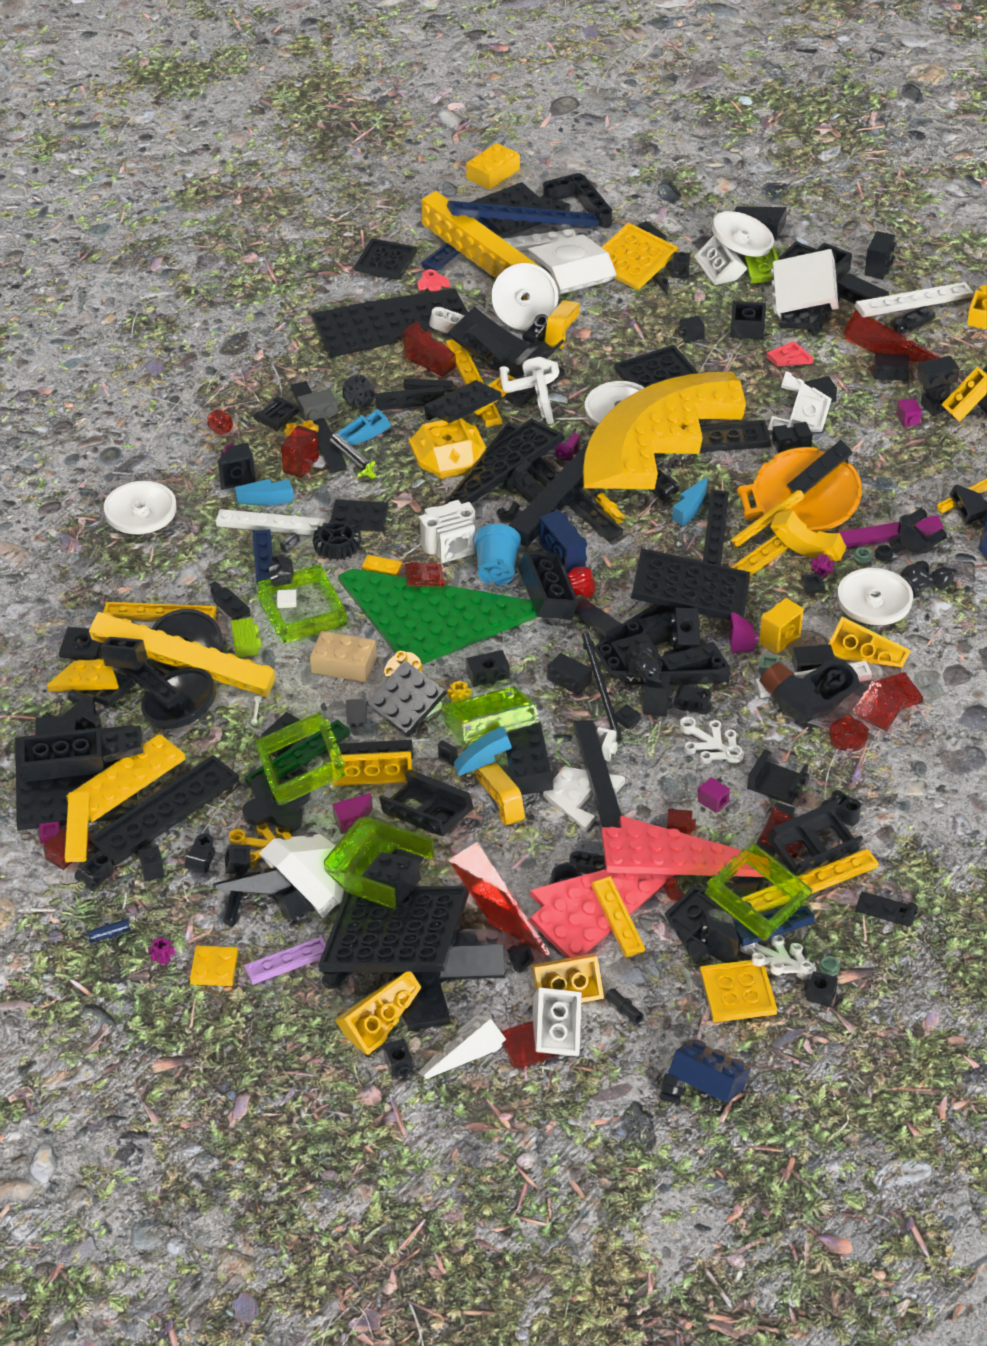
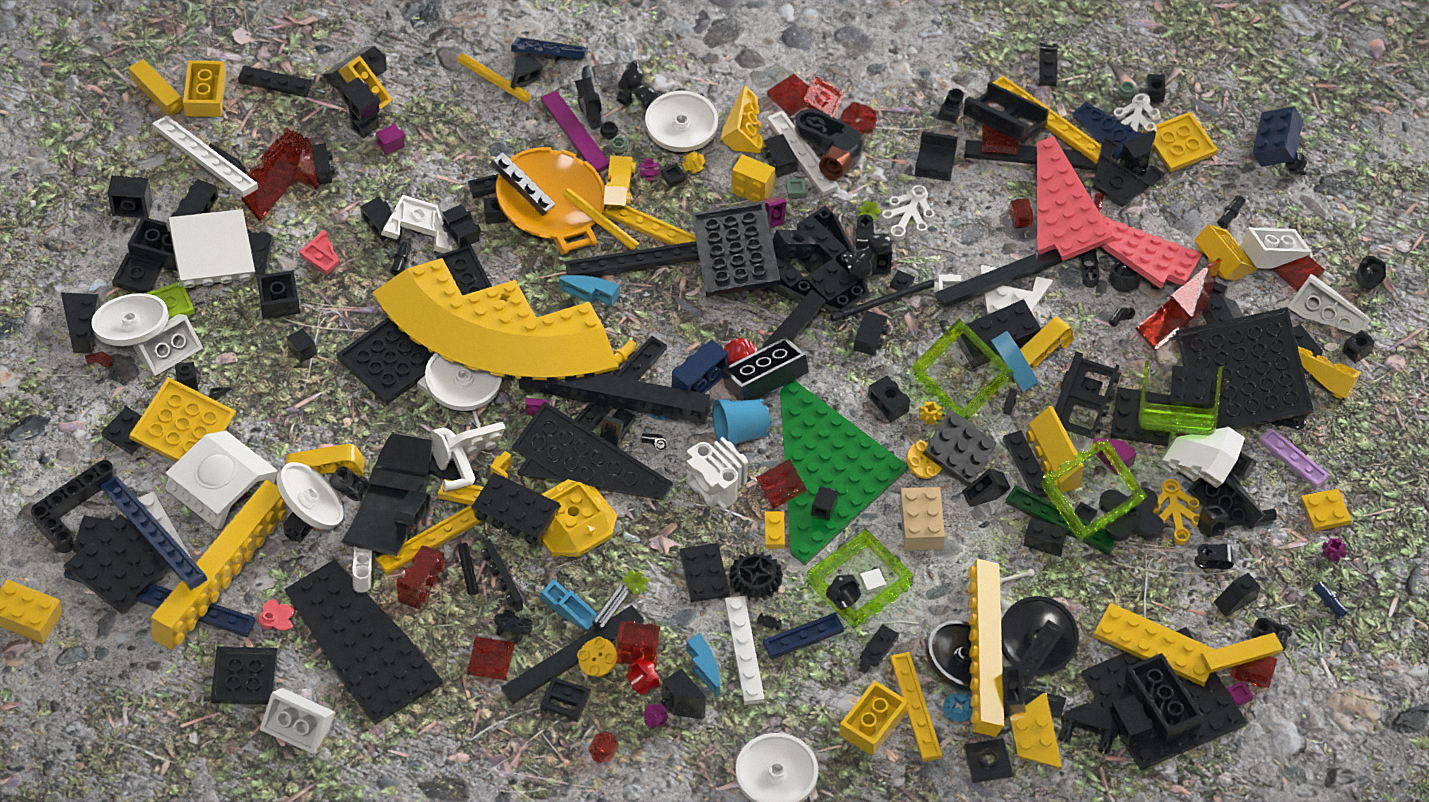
camera: 110 degrees left, 10 degrees up
black plate [88,755,239,866] -> none
black plate [102,725,144,763] -> none
lime brick [230,617,262,658] -> none
dark grey brick [297,389,338,421] -> none
yellow tile [591,876,645,958] -> none
magenta brick [697,777,730,813] -> none
clear neon green window [705,843,813,941] -> none
none -> white slope [260,688,335,754]
none -> black axle [390,241,411,276]
none -> clear red plate [467,636,515,681]
none -> yellow bracket [490,451,512,479]
none -> red hair [626,658,659,695]
none -> yellow gear [682,151,706,174]
none -> black brick [811,486,838,521]
none -> yellow brick [839,680,908,756]
none -> lime plant [857,200,881,221]
none -> black arm [1108,307,1135,327]
none -> black hair [1356,256,1386,290]

